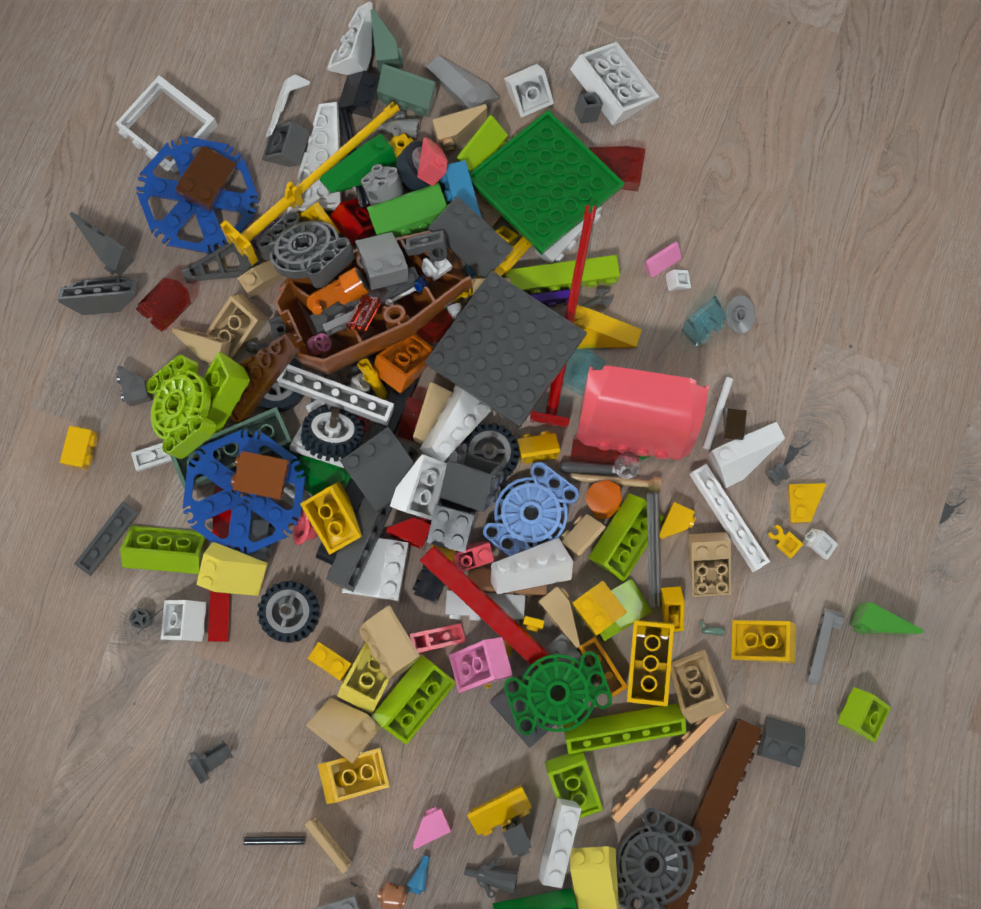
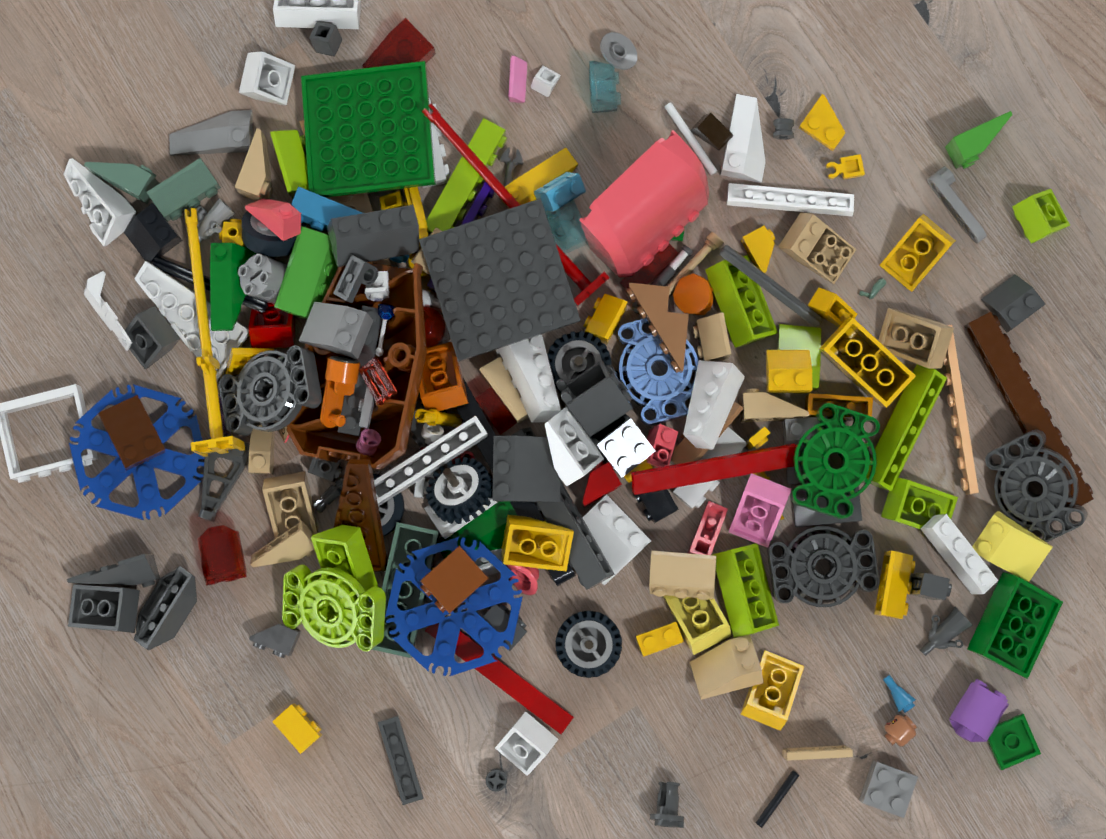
camera: 50 degrees left, 5 degrees up
lime slope [120,525,207,574] -> none
white plate [131,443,172,472] -> none
light yellow slope [196,542,268,596] -> none
bright pink slope [413,806,452,850] -> none
clear head [614,451,641,479] -> none
white bracket [802,528,838,560] -> none
none -> dark grey slope [68,584,140,633]
none -> medium azure brick [534,172,586,212]
none -> medium nougat slope [626,283,689,373]
none -> dark grey piece [767,526,880,607]

